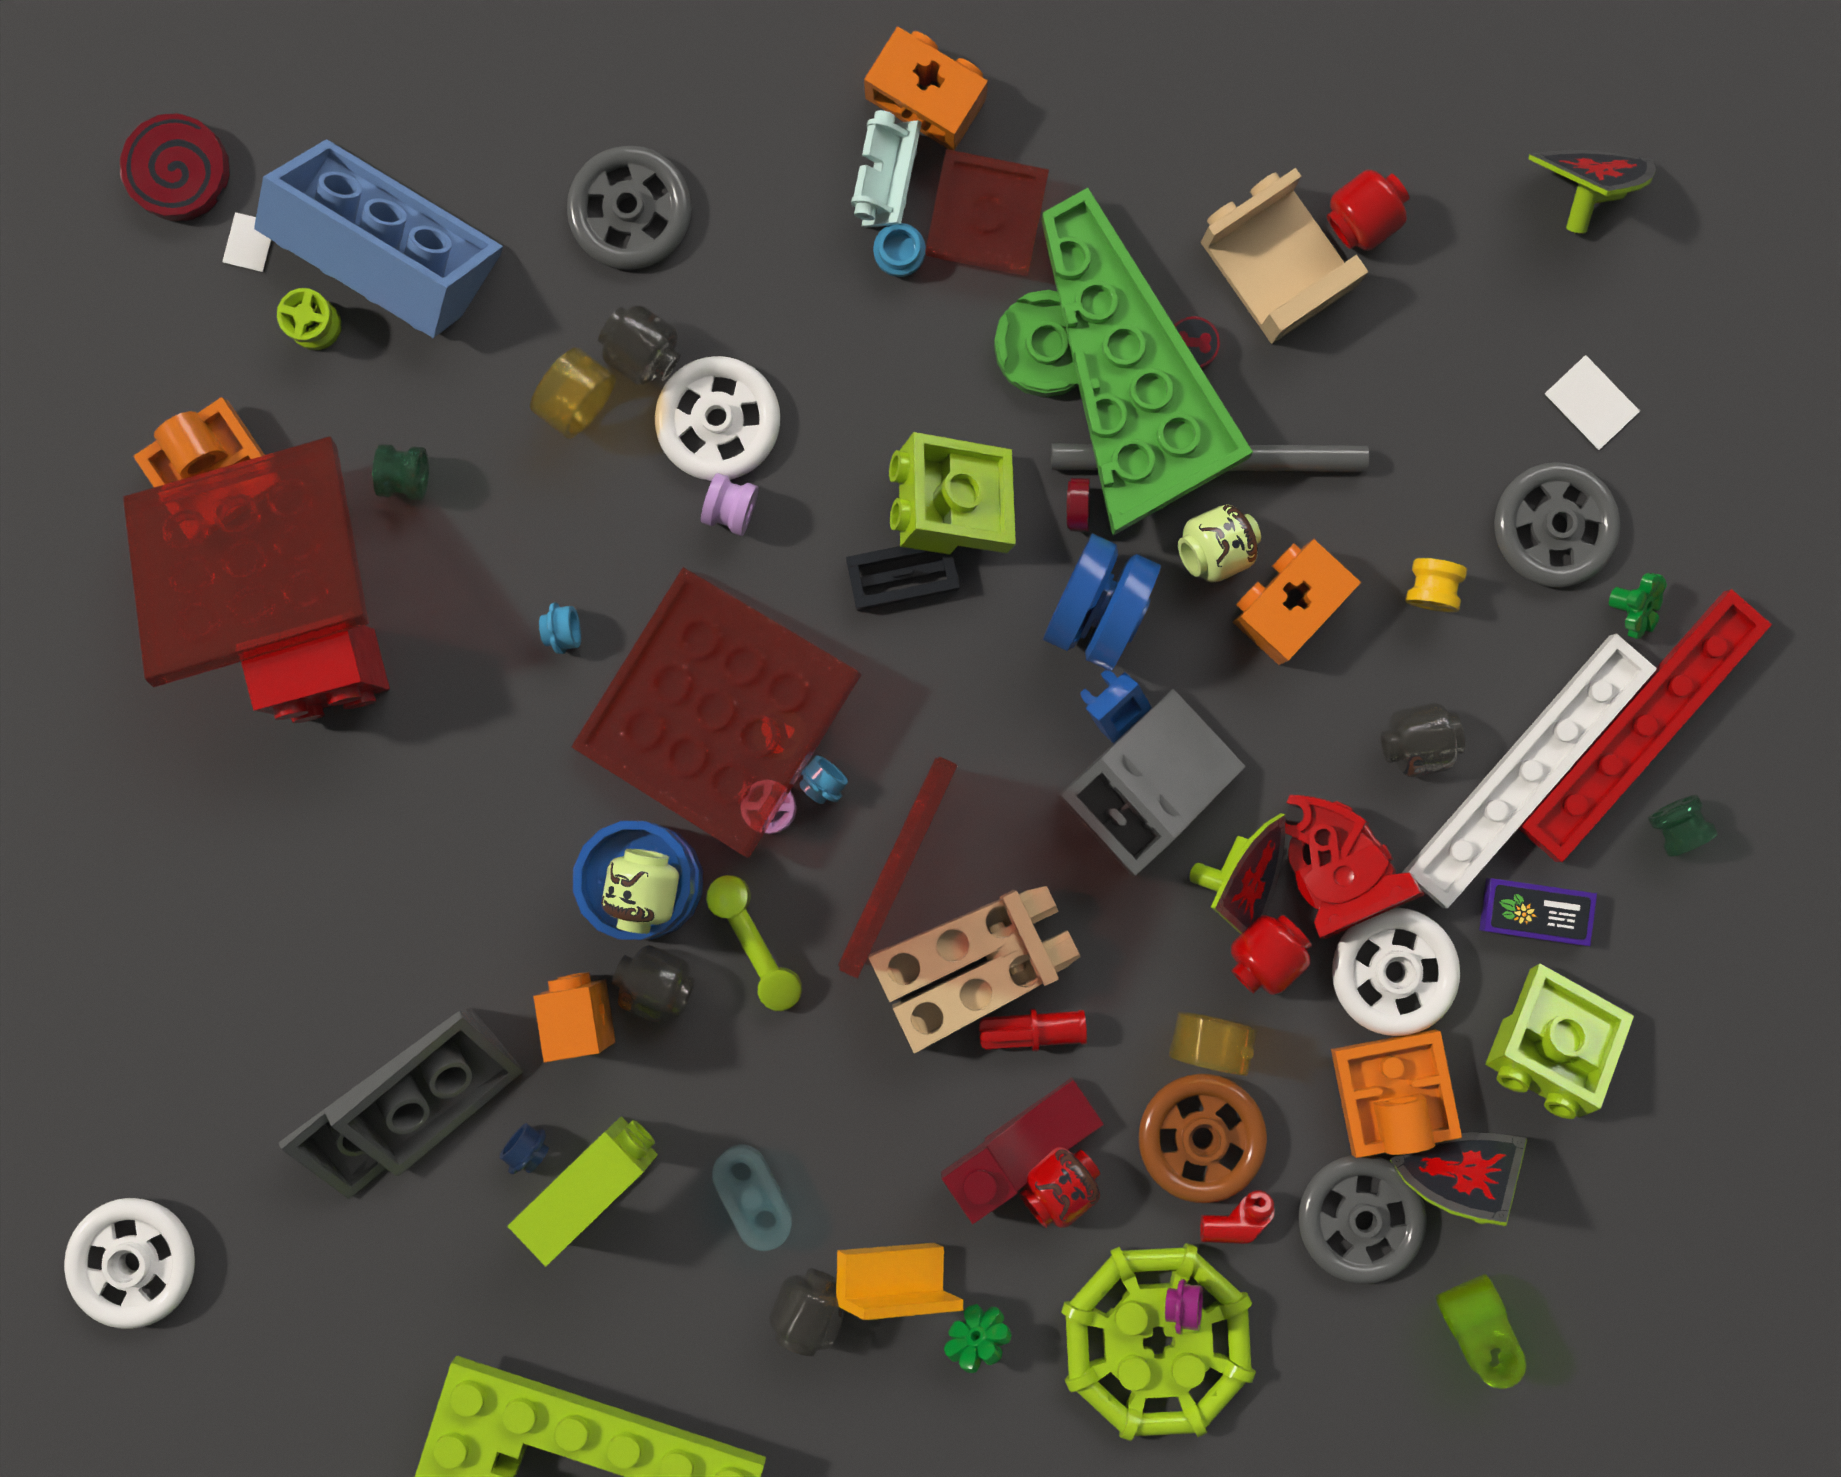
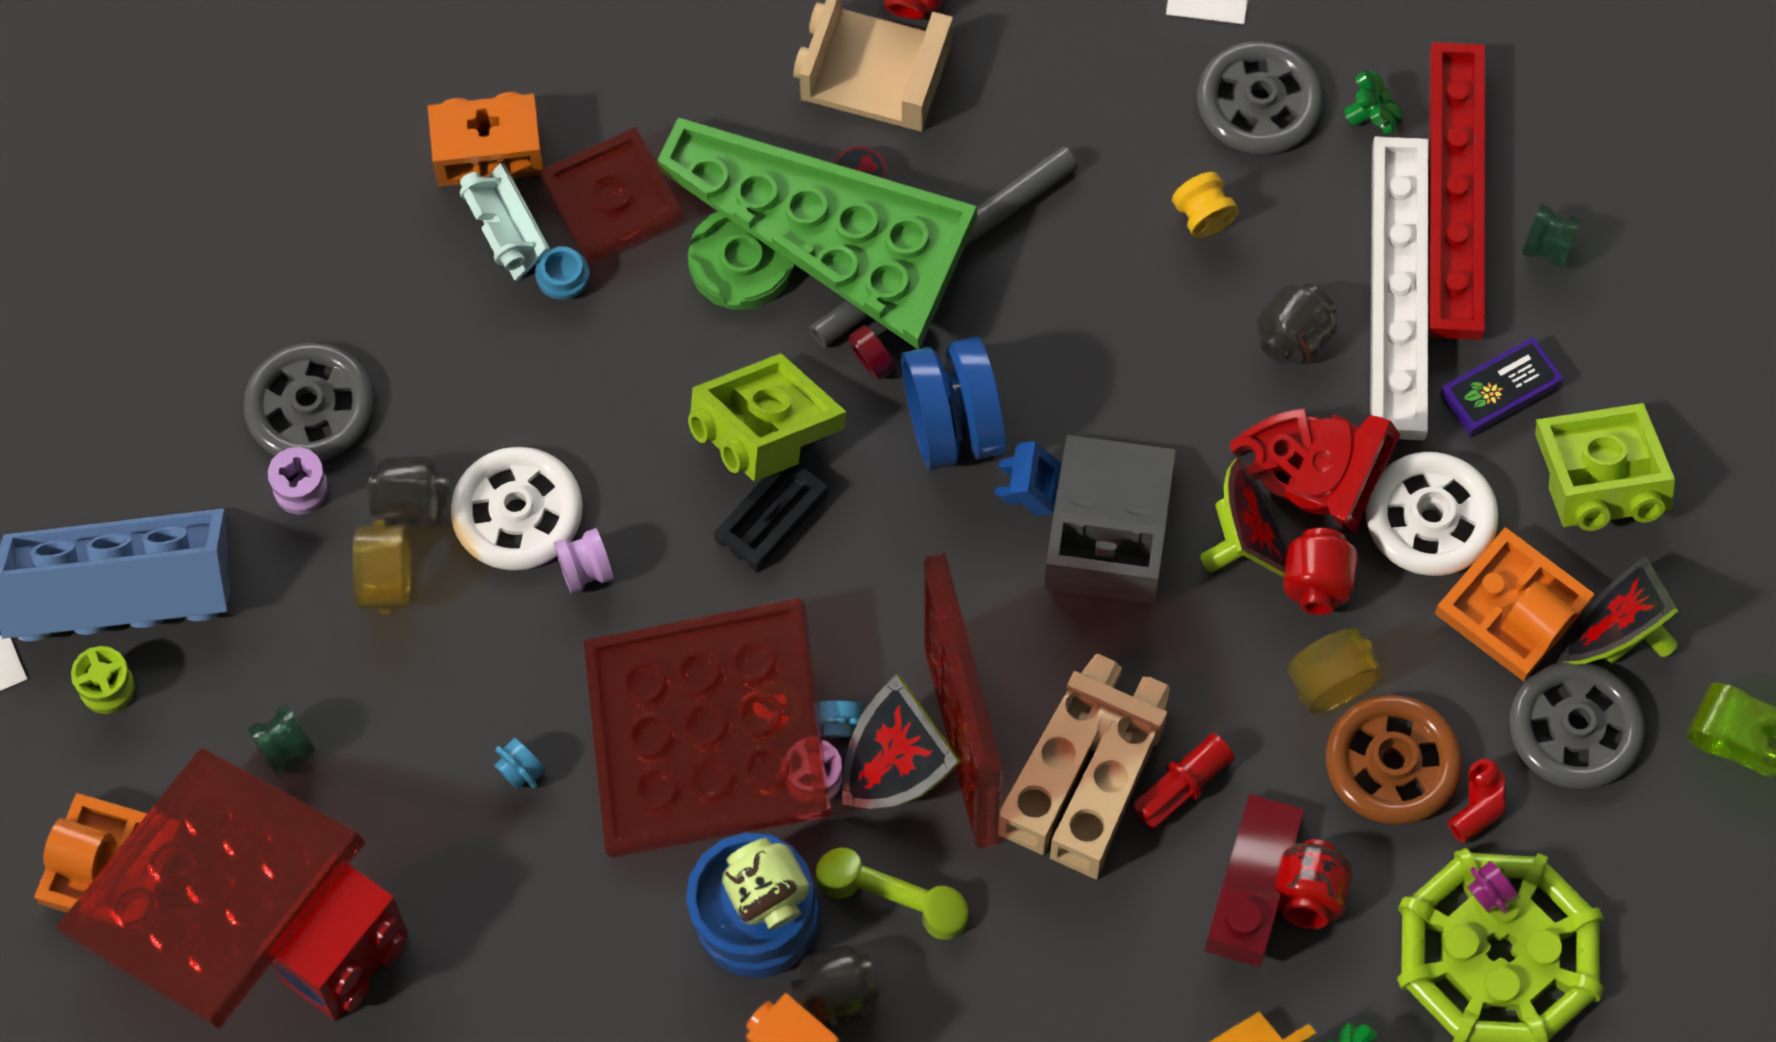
camera: 35 degrees left, 20 degrees down
yellowish green head [1178,504,1261,582] -> none
orange brick [1233,539,1361,665] -> none
none -> lavender wheel [268,447,328,515]
none -> shield [842,675,961,809]

